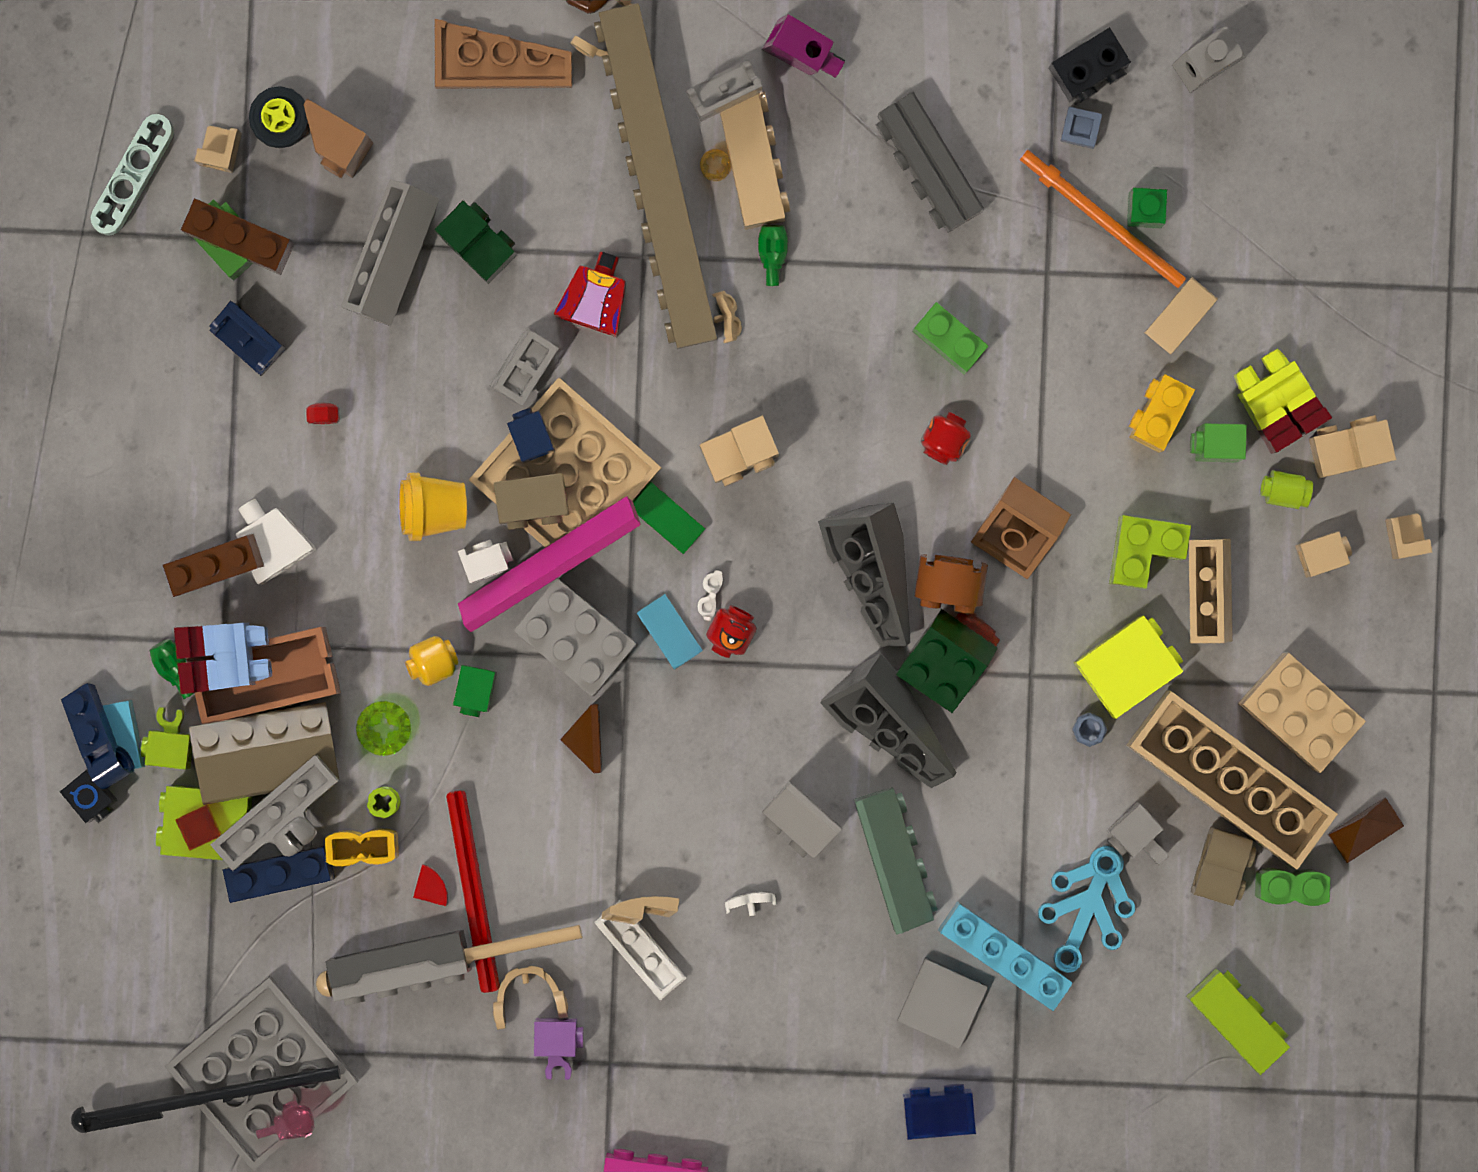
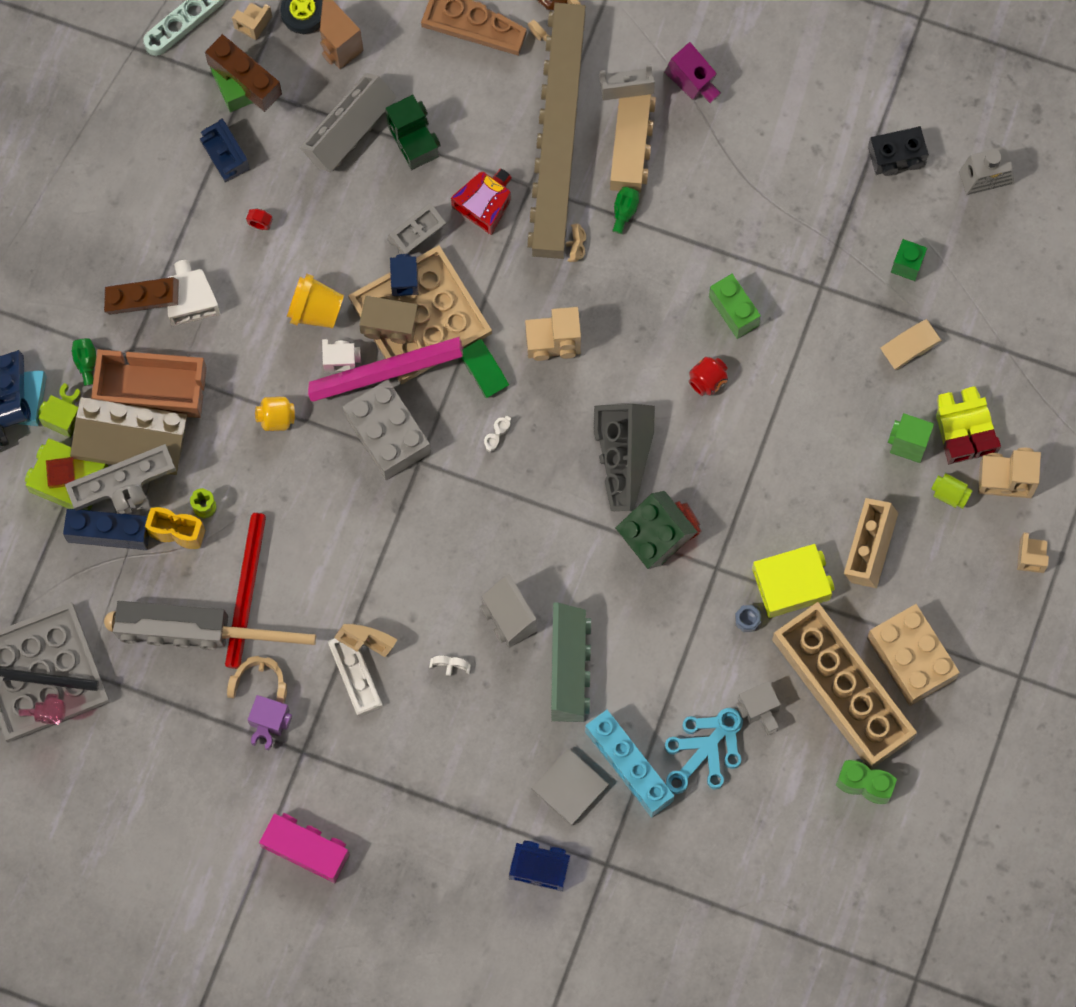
camera: 20 degrees right, 15 degrees down
light blue hips [174,623,272,694] -> none
clear neon green gear [356,701,412,756] -> none
red tile [413,864,448,906] -> none
green brick [453,665,497,717] -> none
reddish brown slope [560,704,602,773] -> none
medium azure slope [637,594,703,670] -> none
clear yellow bush [700,149,731,182] -> none
red head [706,605,757,658] -> none
dark grey wedge [820,654,957,788] -> none
dark grey brick [876,92,984,233] -> none
dark orange brick [914,554,988,614] -> none
medium nougat slope [971,477,1072,579] -> none
orange bar [1019,150,1186,288] -> none
sand blue plate [1060,106,1102,149] -> none
lime brick [1109,515,1191,589] -> none
yellow brick [1128,374,1195,453] -> none
lime brick [1186,969,1291,1075] -> none
dark tan brick [1190,827,1256,906] -> none
tan brick [1295,531,1352,578] -> none
reddish brown slope [1328,797,1404,863] -> none

